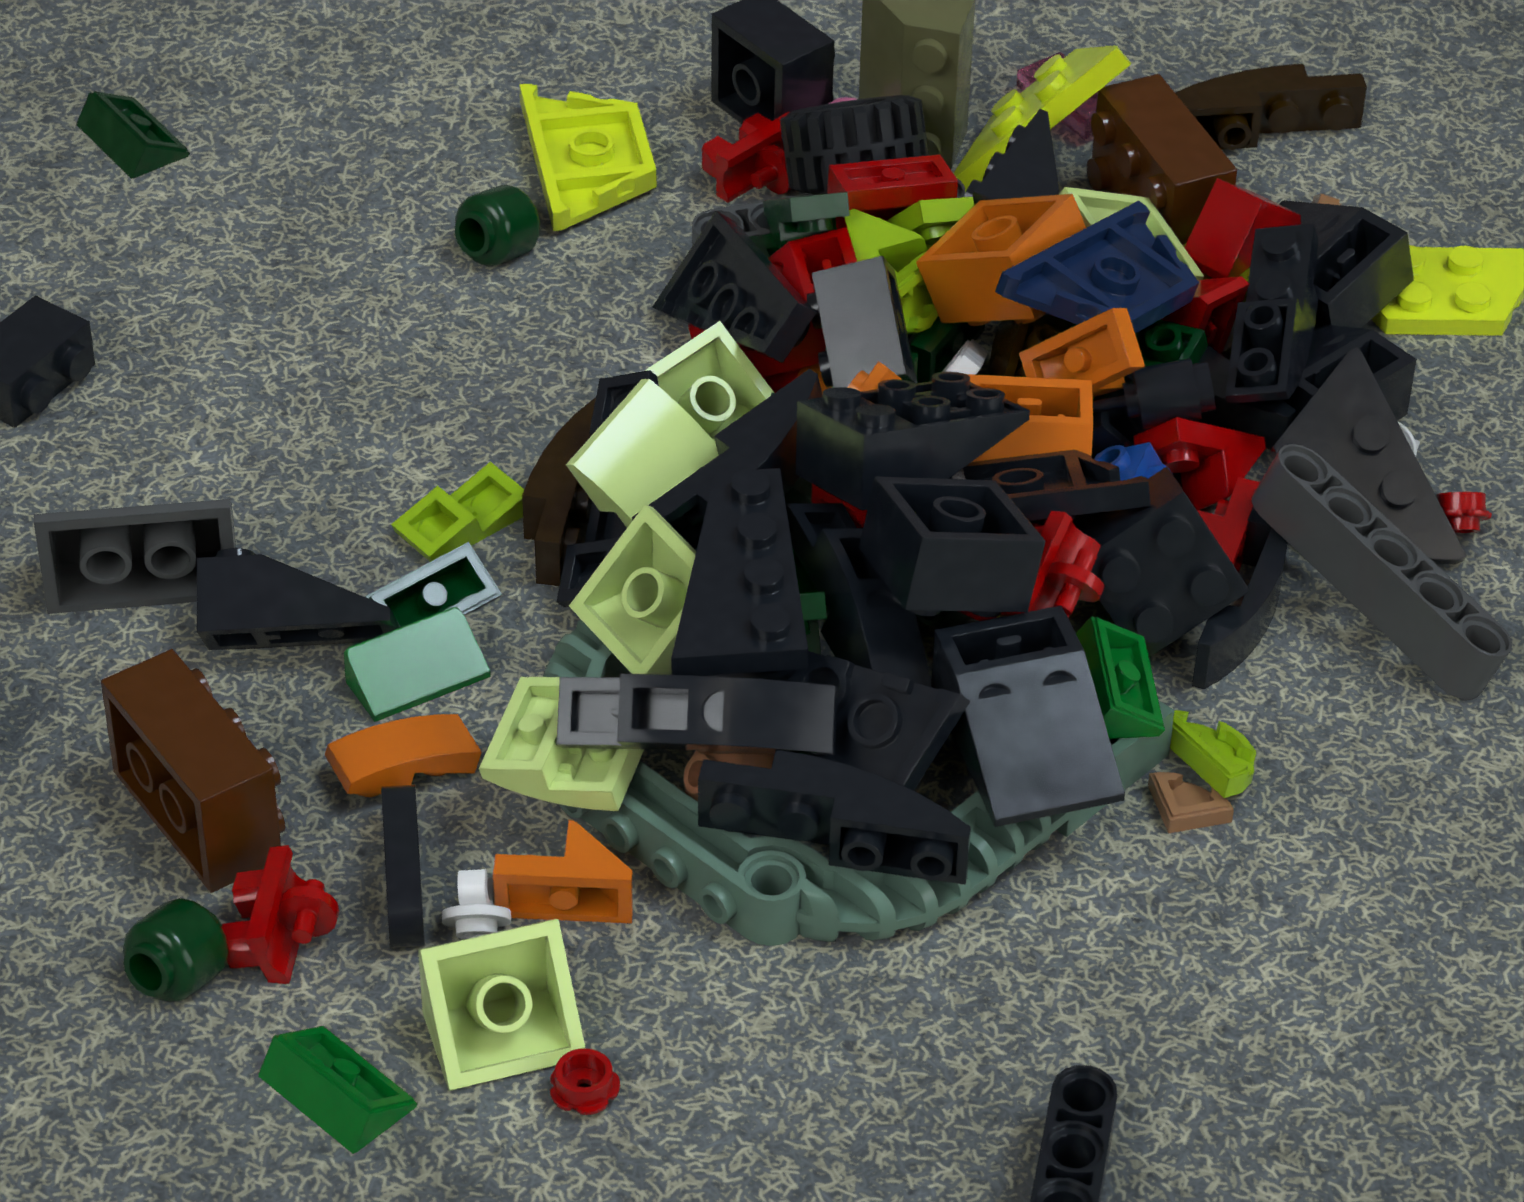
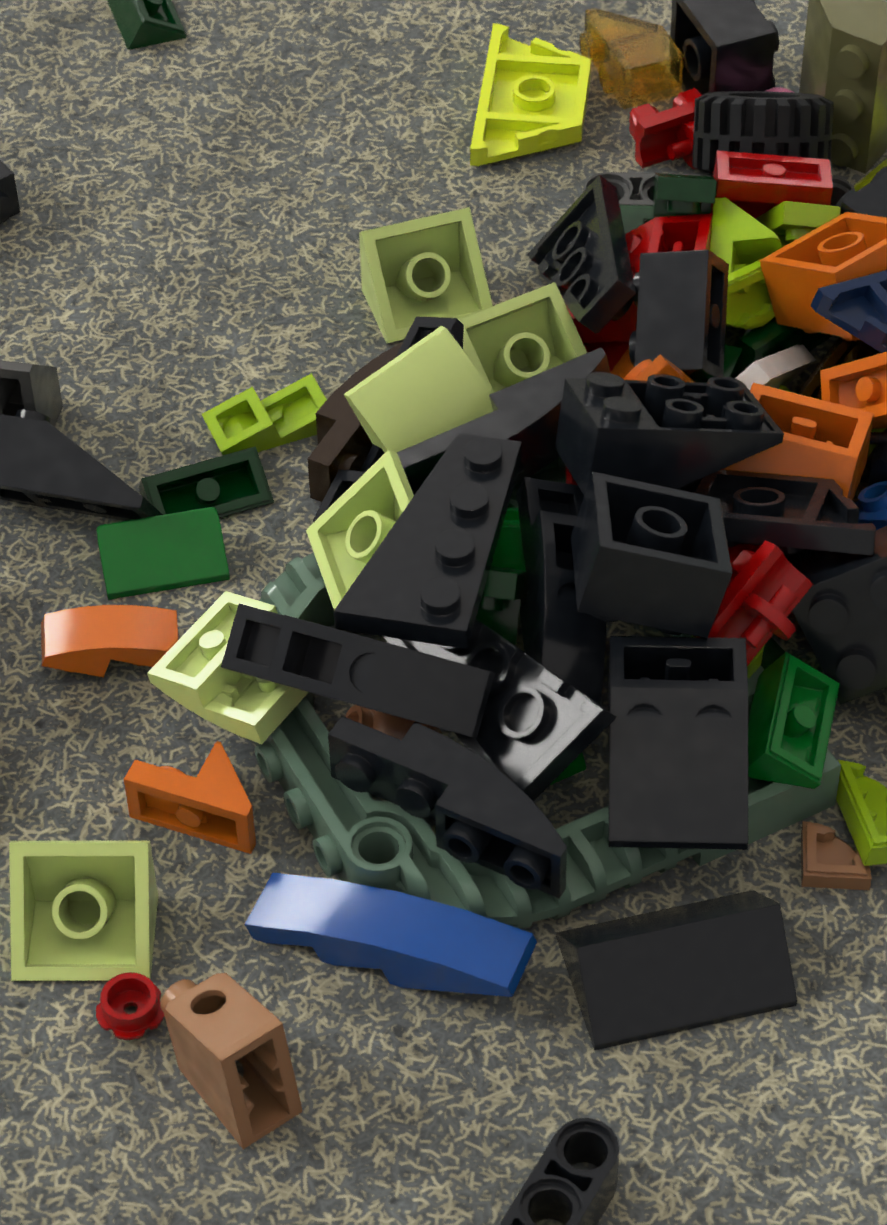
camera: 20 degrees right, 5 degrees up
black beam [381,785,425,948] -> none
white plate [442,869,511,939] -> none
dark green head [455,185,540,266] -> none
none -> medium nougat torso [160,973,303,1149]
none -> blue slope [244,873,537,997]
none -> yellowish green slope [359,207,493,343]
none -> black slope [556,890,797,1051]
none -> clear yellow slope [579,8,683,109]

